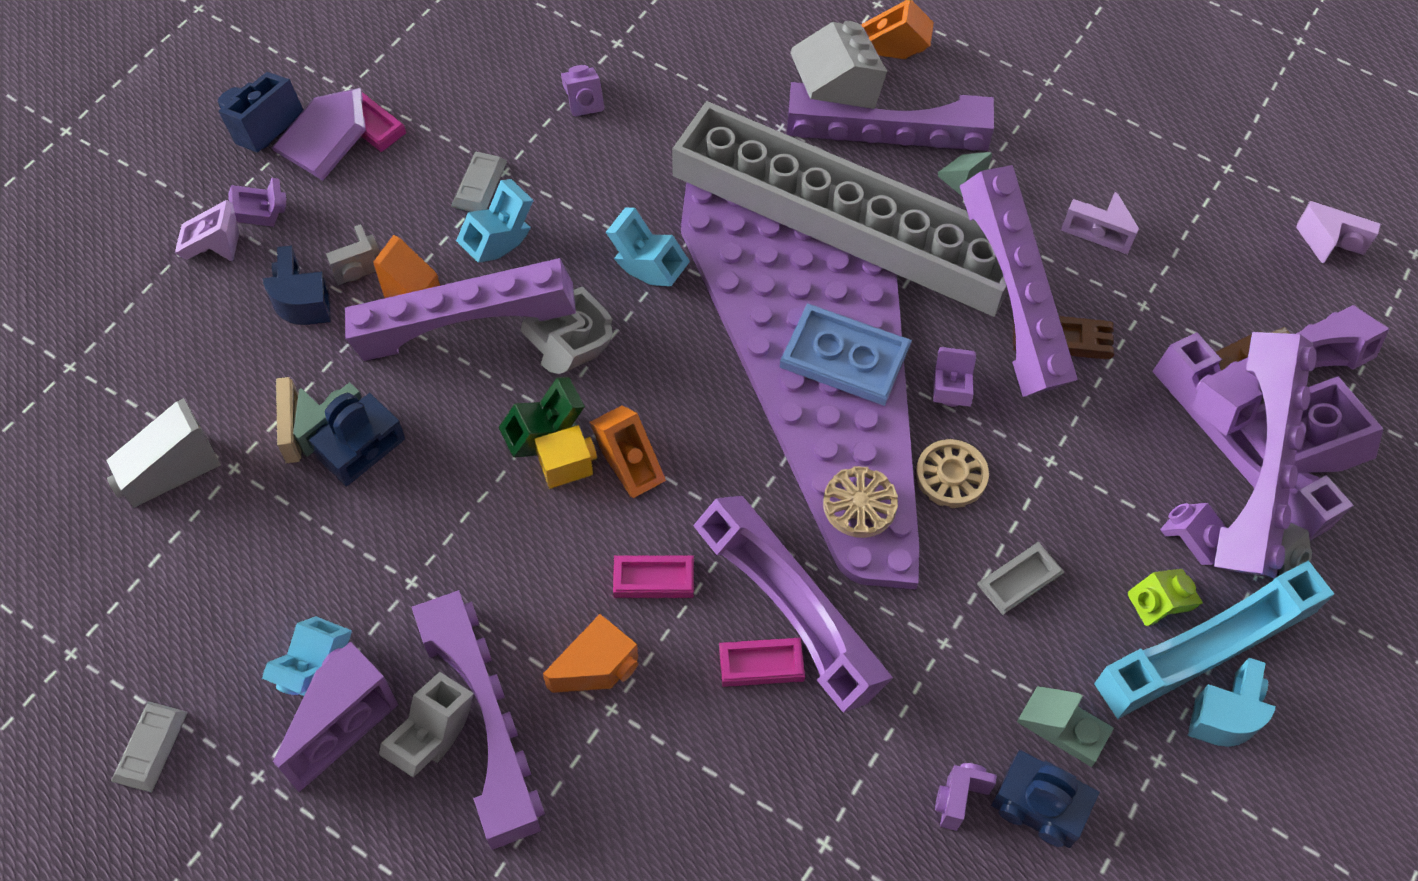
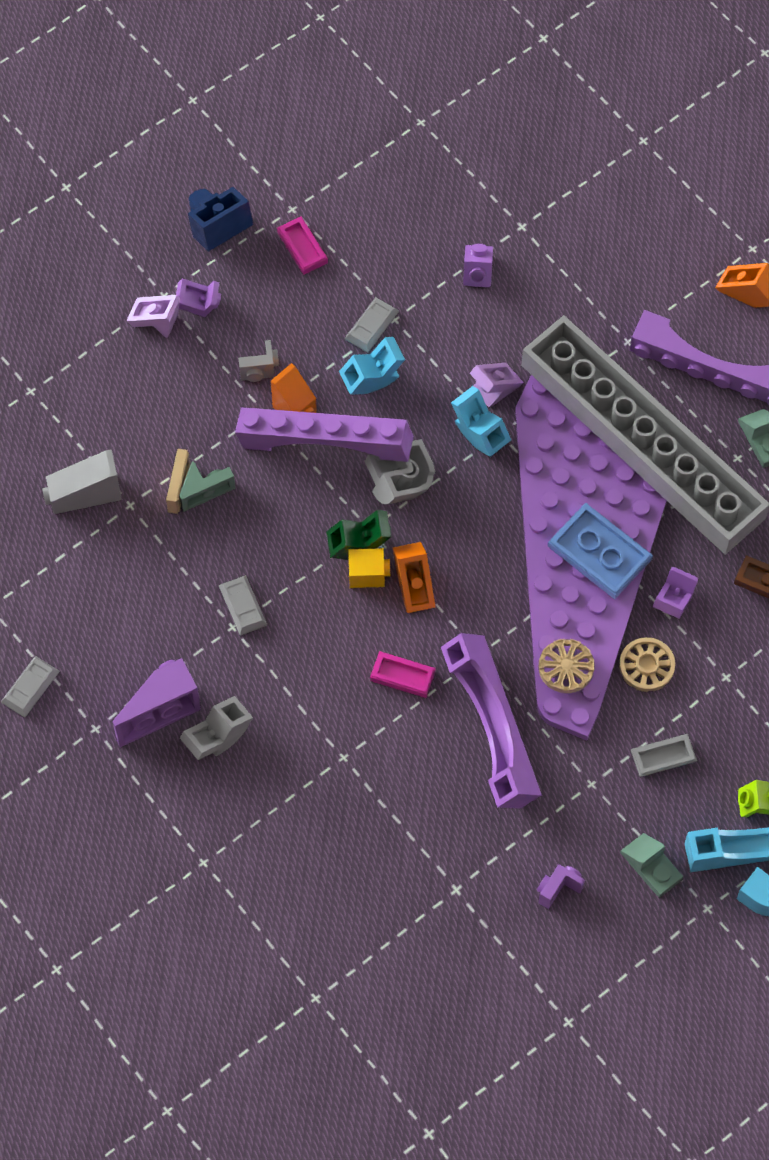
camera: 20 degrees right, 5 degrees up
medium azure brick [262,616,352,696] -> none
dark blue brick [263,245,331,325] -> none
medium lavender tile [271,88,366,181] -> none
dark blue brick [309,392,406,487] -> none
medium lavender arch [412,590,545,850] -> none
orange slope [543,614,638,693] -> none
dark pink tile [719,638,805,687] -> none
light grey slope [790,21,887,109] -> none
medium lavender arch [960,165,1078,397] -> none
dark blue brick [990,749,1100,848] -> none
none -> light grey tile [219,575,267,636]
none -> lavender slope [470,363,524,407]

